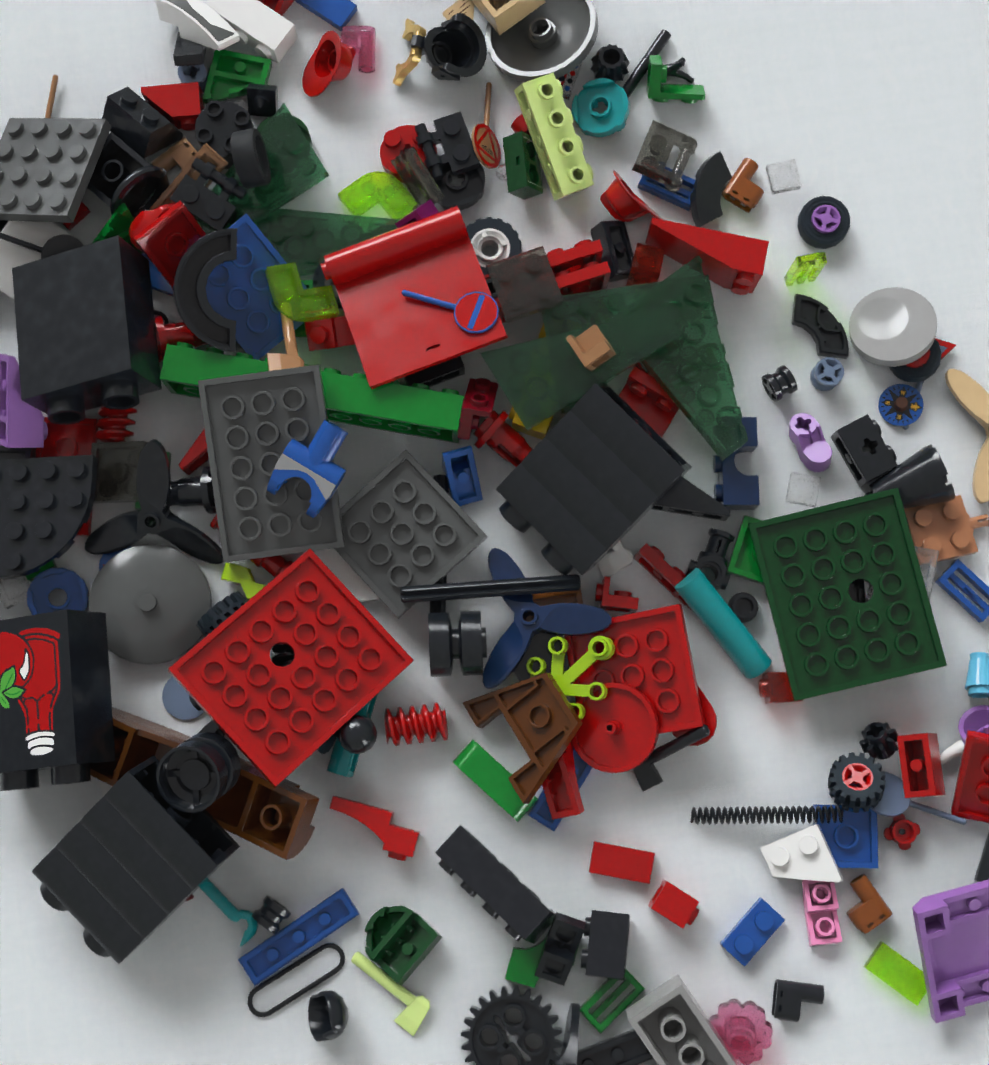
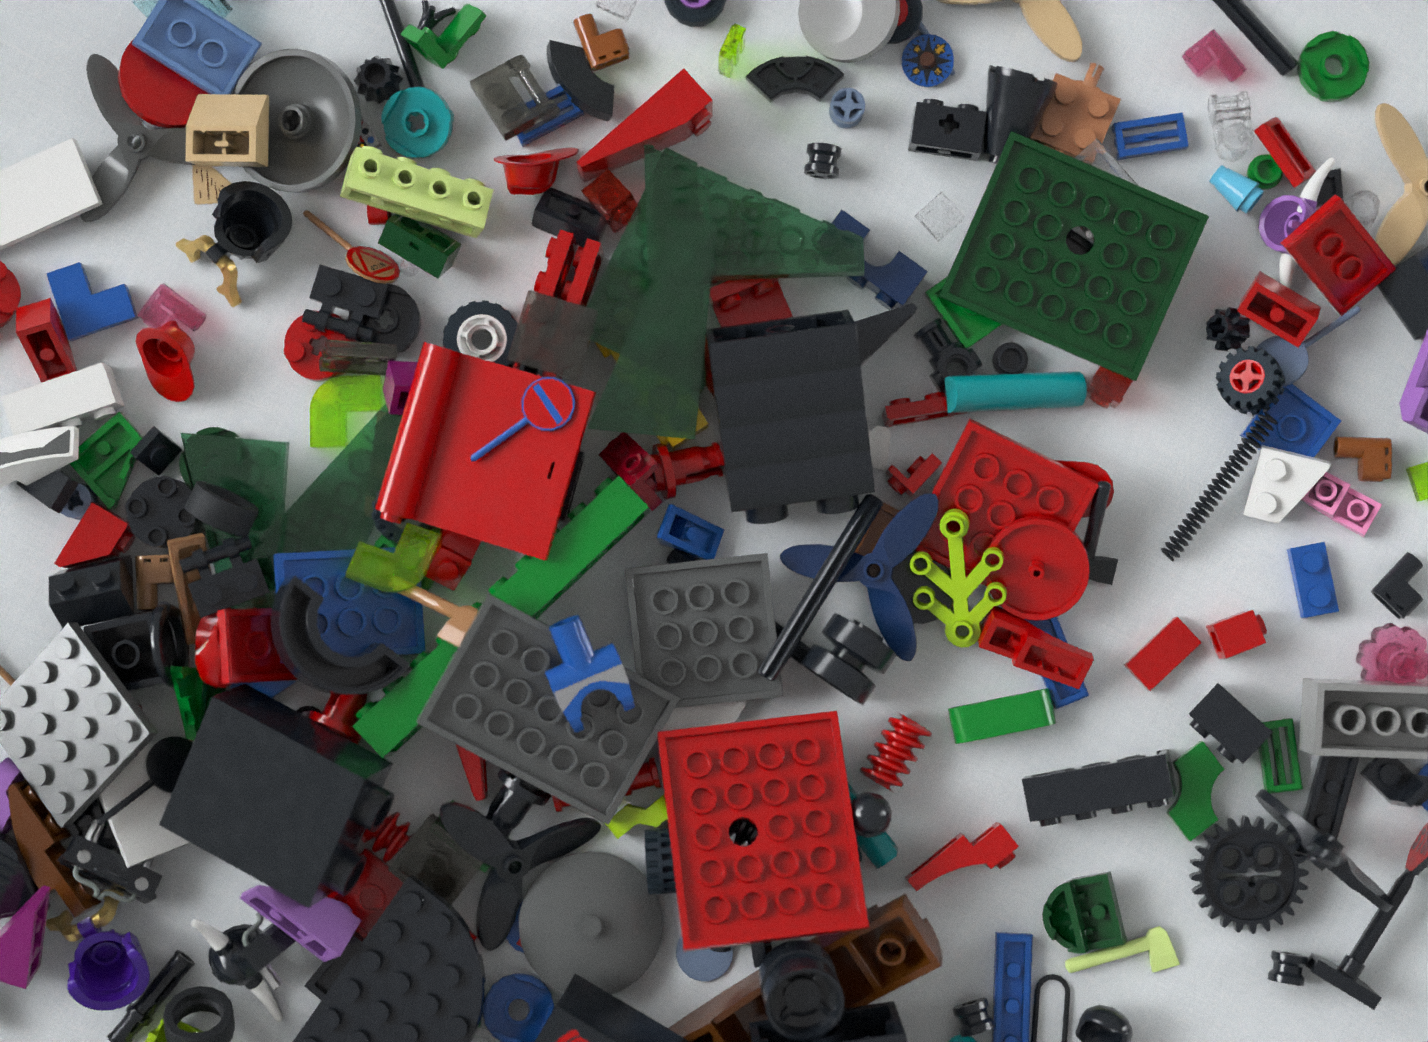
camera: 55 degrees left, 5 degrees up
reddish brown wing [463,672,583,804] -> none
black slope [534,912,586,986] -> none
medium nougat panel [566,325,616,372] -> none
medium lavender piece [789,413,832,472] -> none
red plate [883,814,920,850] -> none

